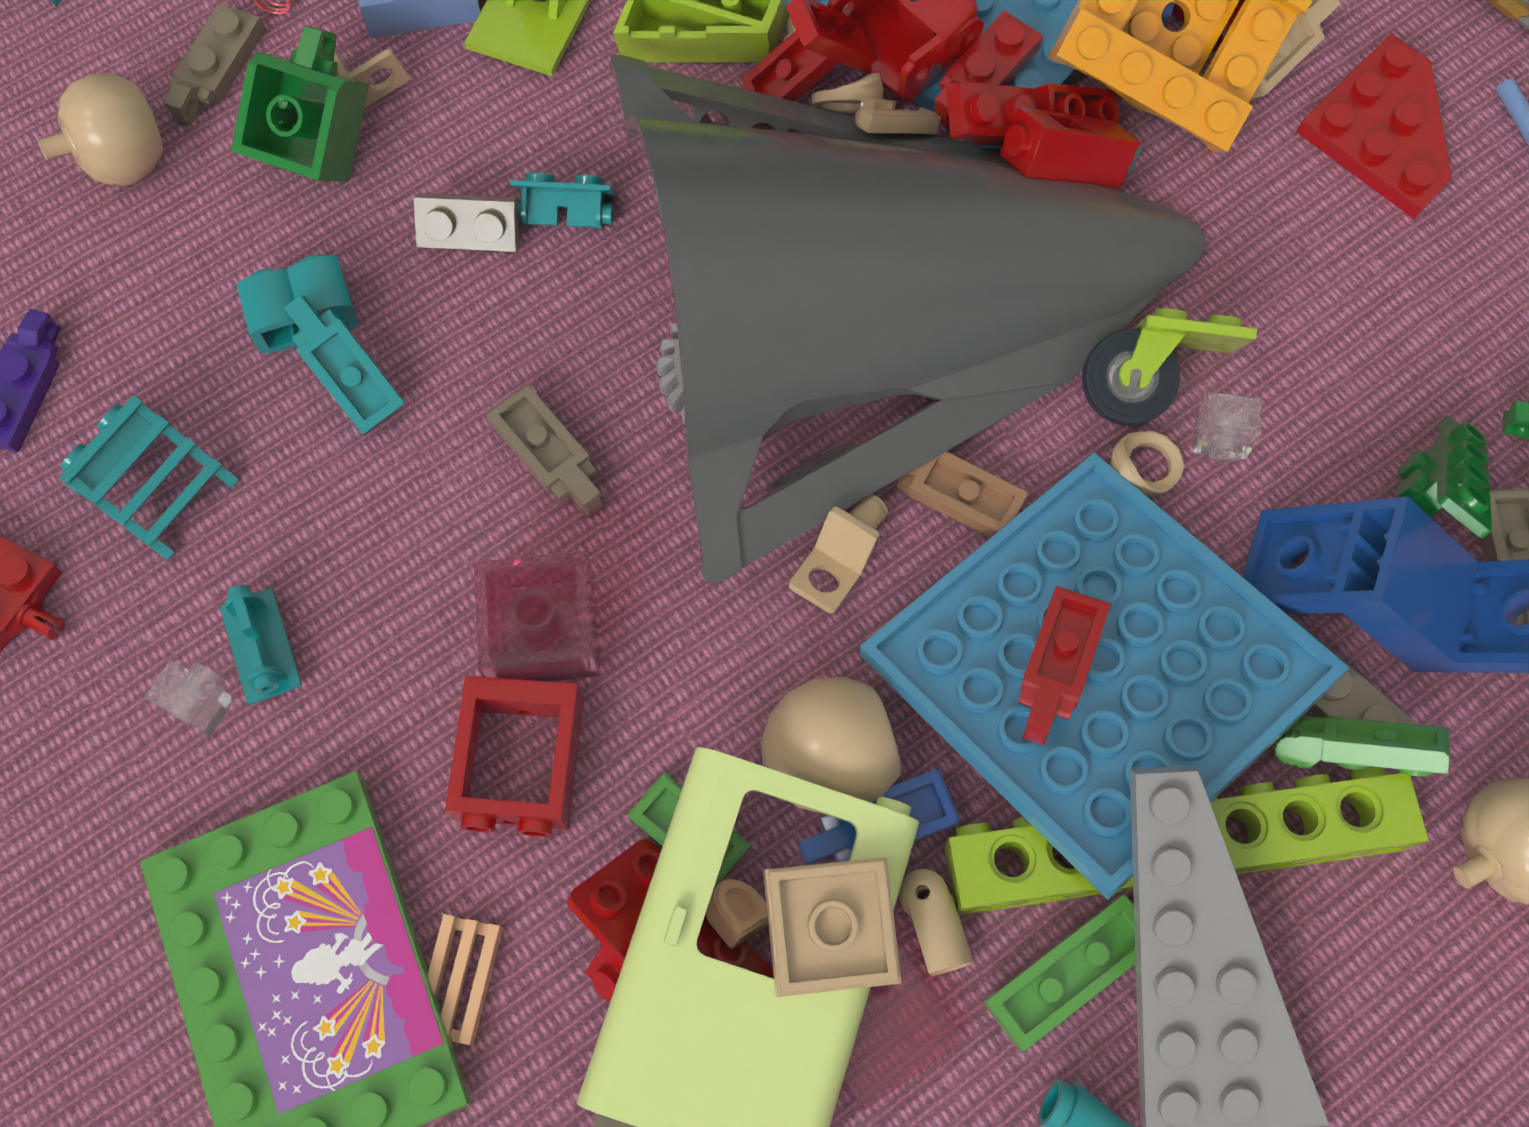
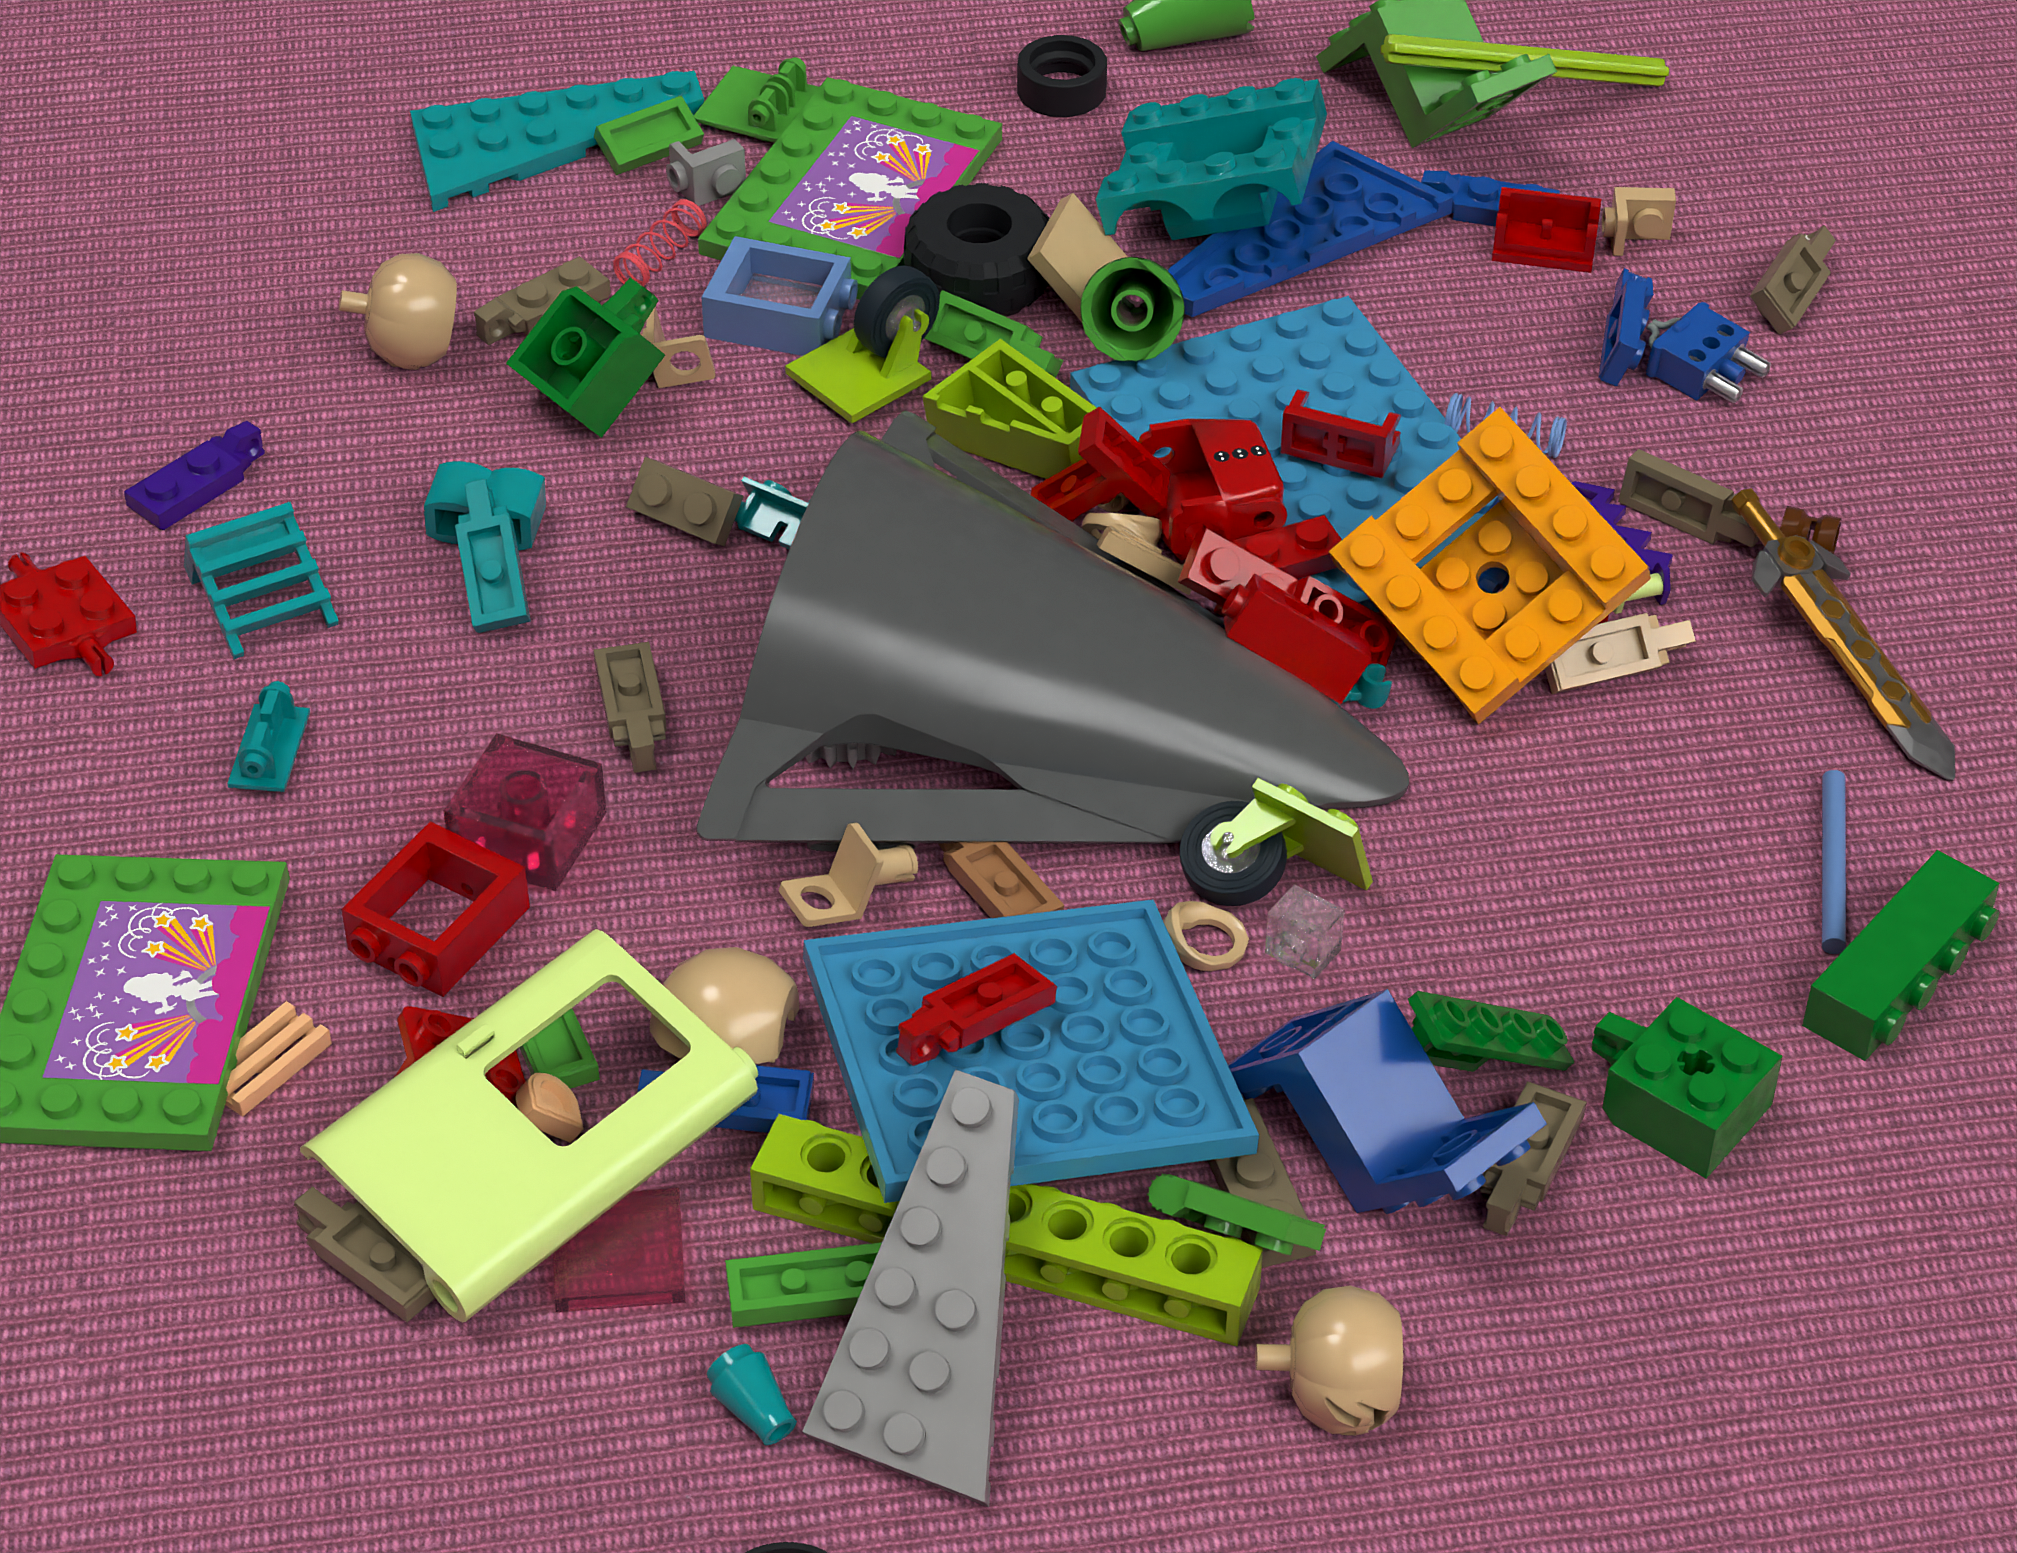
camera: 25 degrees right, 25 degrees down
clear plate [144,659,235,737] -> none
tan tile [763,857,902,997] -> none
tan piece [898,869,974,977] -> none
red plate [1296,33,1452,220] -> none

